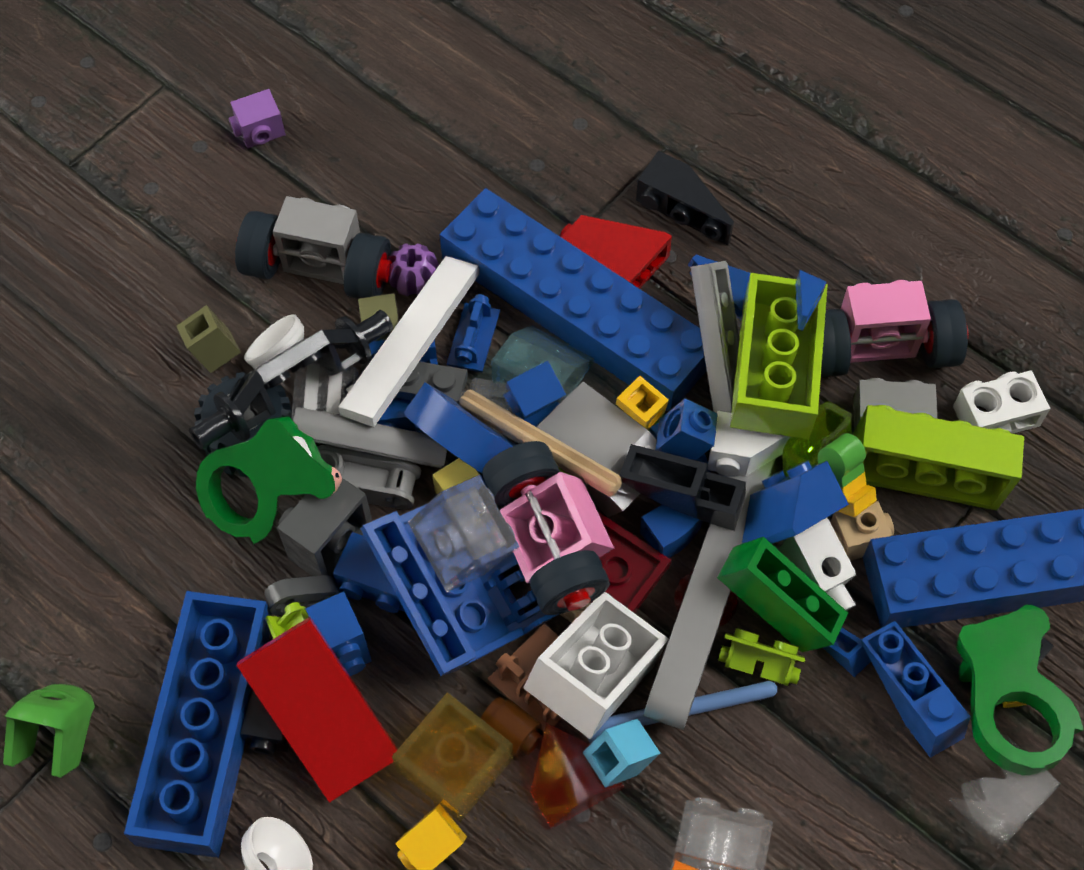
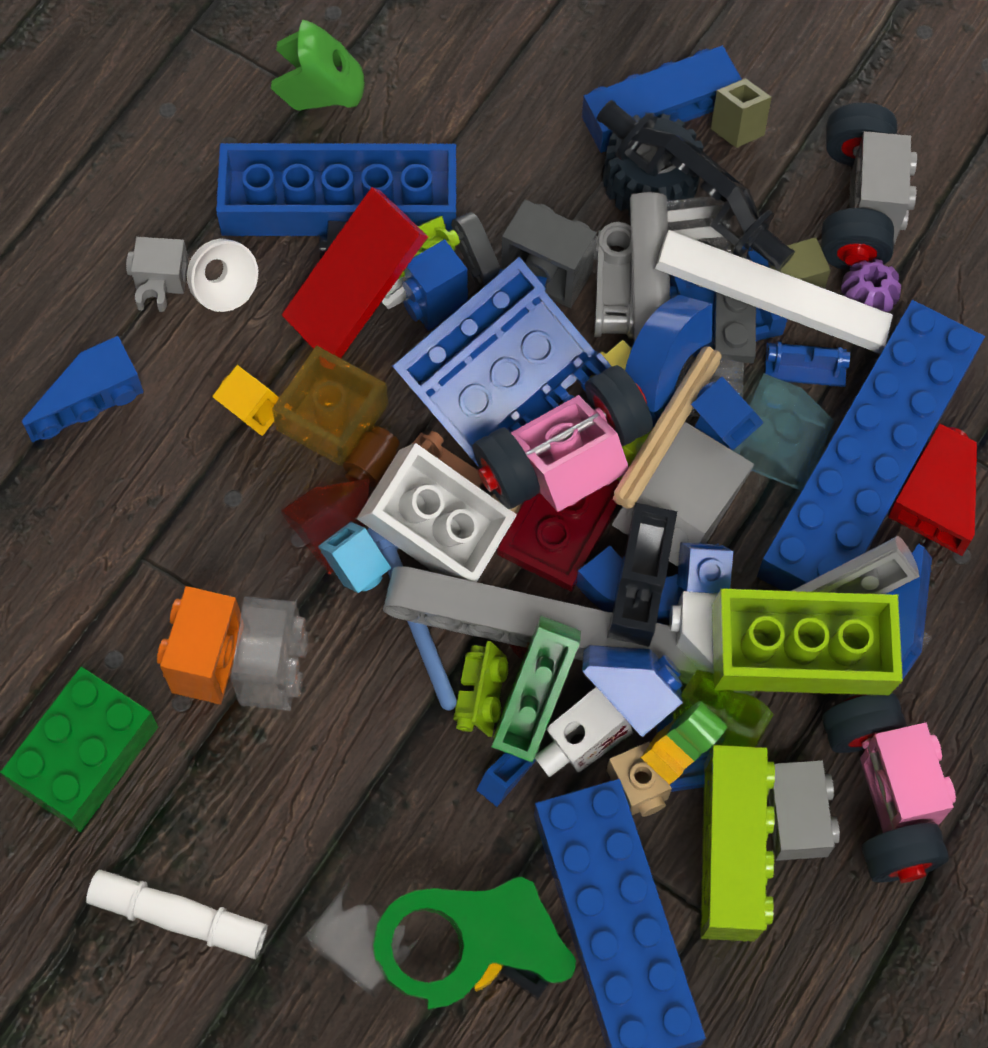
camera: 80 degrees right, 5 degrees up
green animal [196,417,342,545] -> none
white piece [244,314,304,369] -> none
clear brick [408,475,520,593] -> none
yellow leg [616,376,669,432] -> none
blue piece [795,270,827,331] -> none
blue slope [861,621,971,758] -> none
white brick [953,370,1050,434] -> none
none -> blue brick [582,45,742,153]

